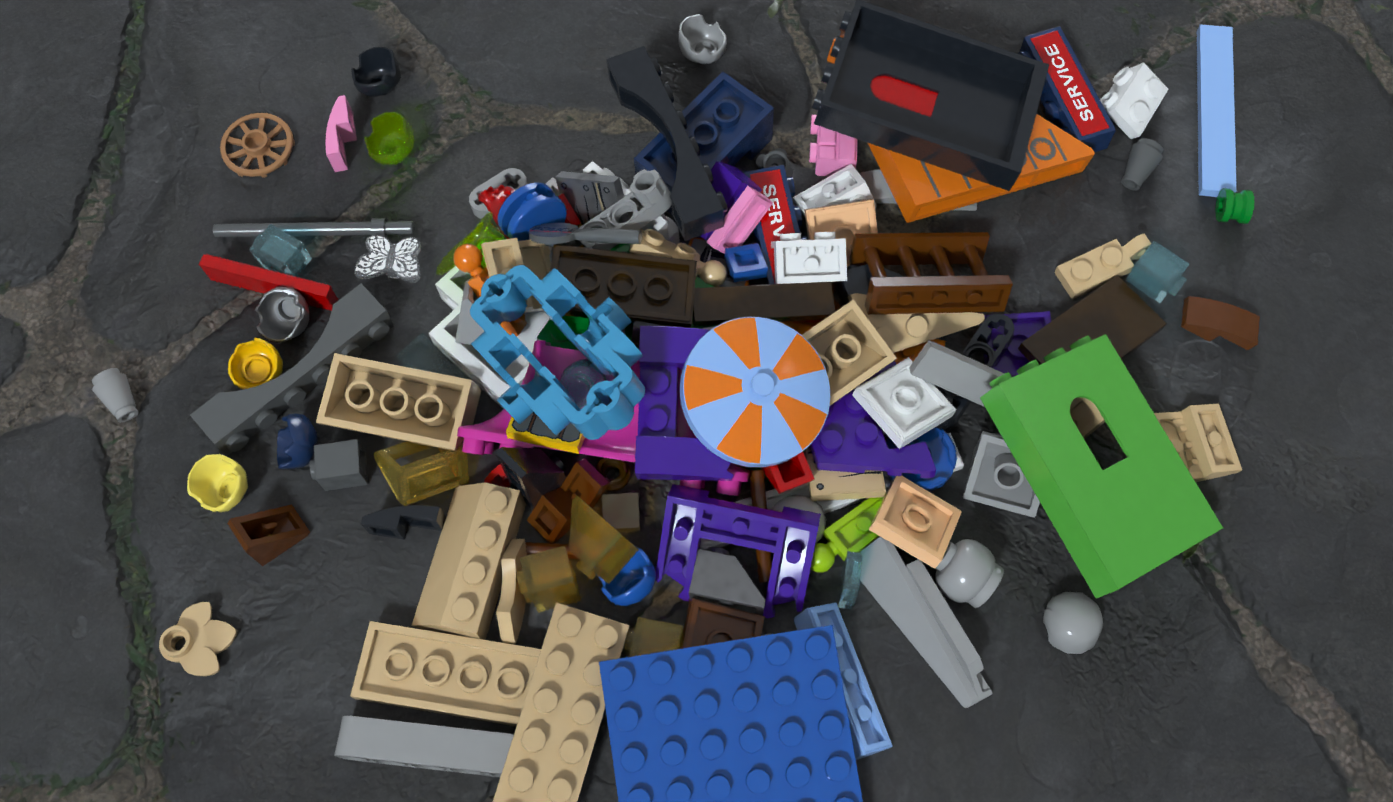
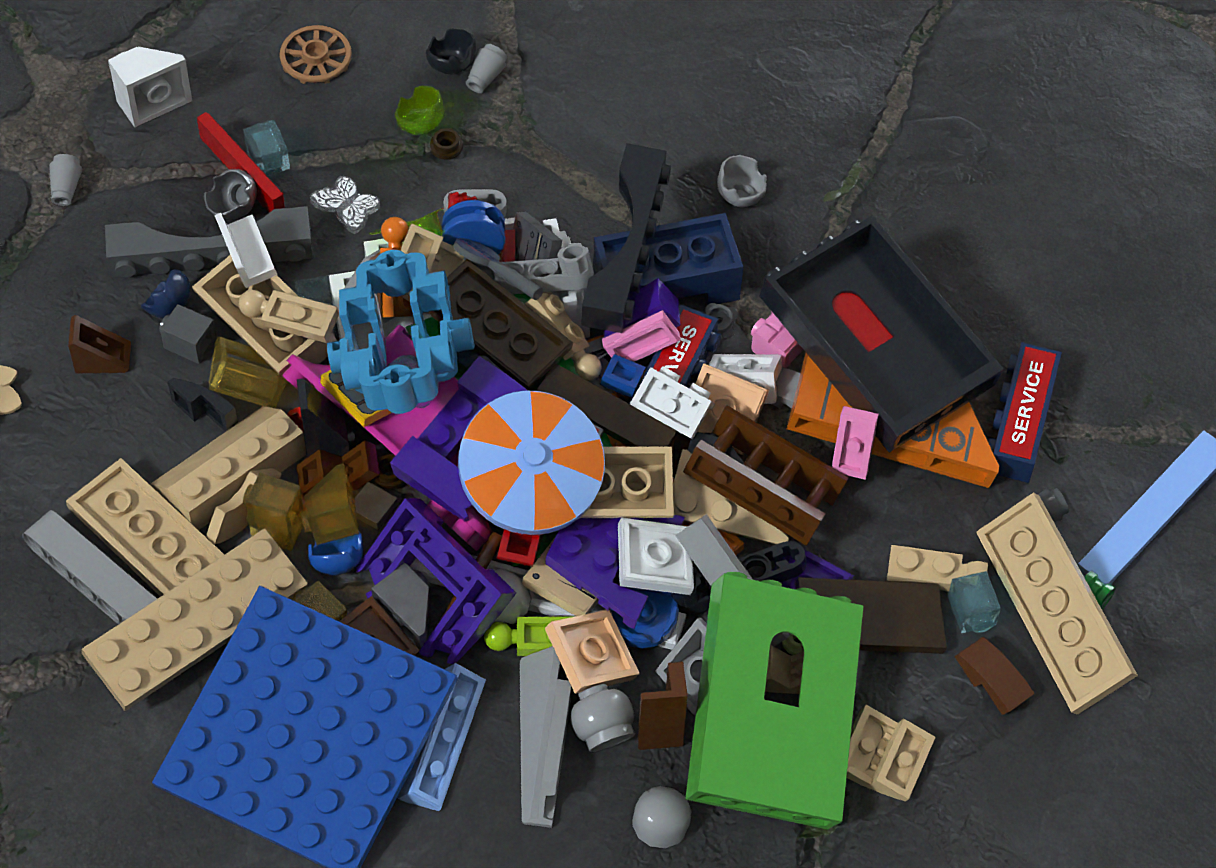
camera: 30 degrees right, 10 degrees down
light yellow hair [187,454,248,513] -> none
dark grey bar [213,218,415,238] -> none
yellow hair [228,338,283,390] -> none
bright pink slope [325,95,357,172] -> none
clear light blue tile [838,551,862,609] -> none
white bracket [1100,62,1168,139] -> none
none -> white slope [108,47,192,127]
none -> white panel [215,213,277,288]
none -> tan plate [239,290,339,343]
none -> dark brown plate [430,128,463,160]
none -> light grey cone [466,44,507,93]
none -> reddish brown panel [638,662,688,750]
none -> bright pink plate [832,406,879,480]
none -> tan plate [976,493,1138,715]

